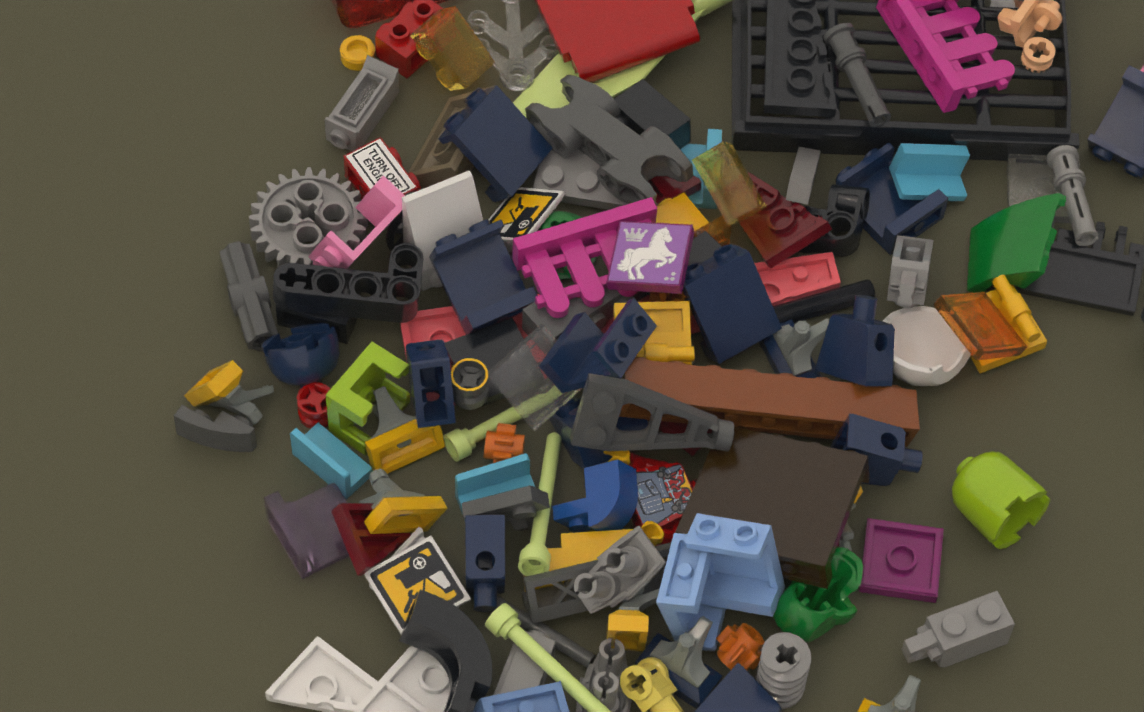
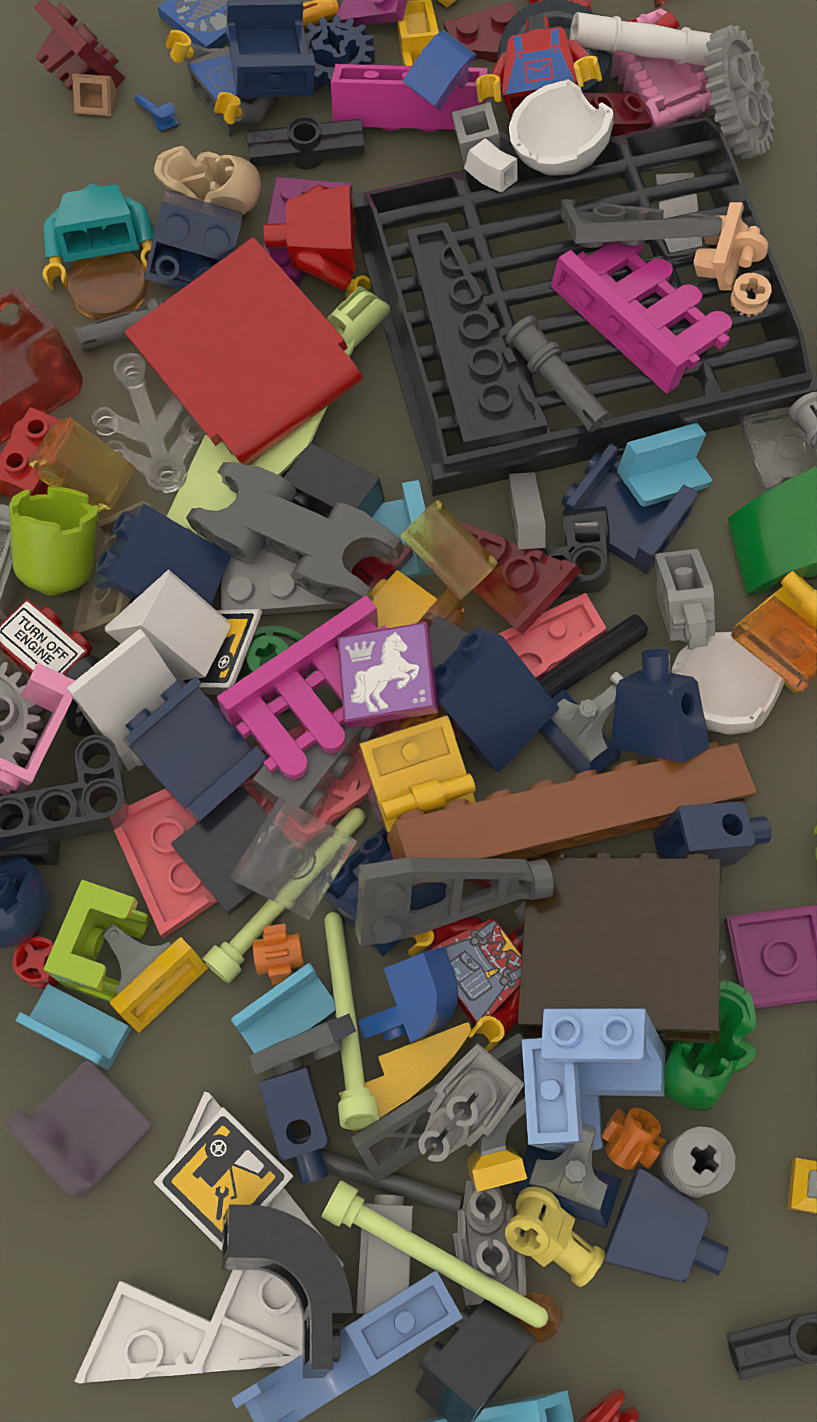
camera: 10 degrees left, 10 degrees up
dark red wing [331,503,411,576] -> none
yellow piece [359,468,448,534] -> none
dark blue torso [406,340,456,428] -> none
dark grey wheel [451,358,489,410] -> none
dark blue panel [539,298,657,393] -> none
none -> lime cylinder [9,486,99,596]
none -> white slope [105,569,231,680]

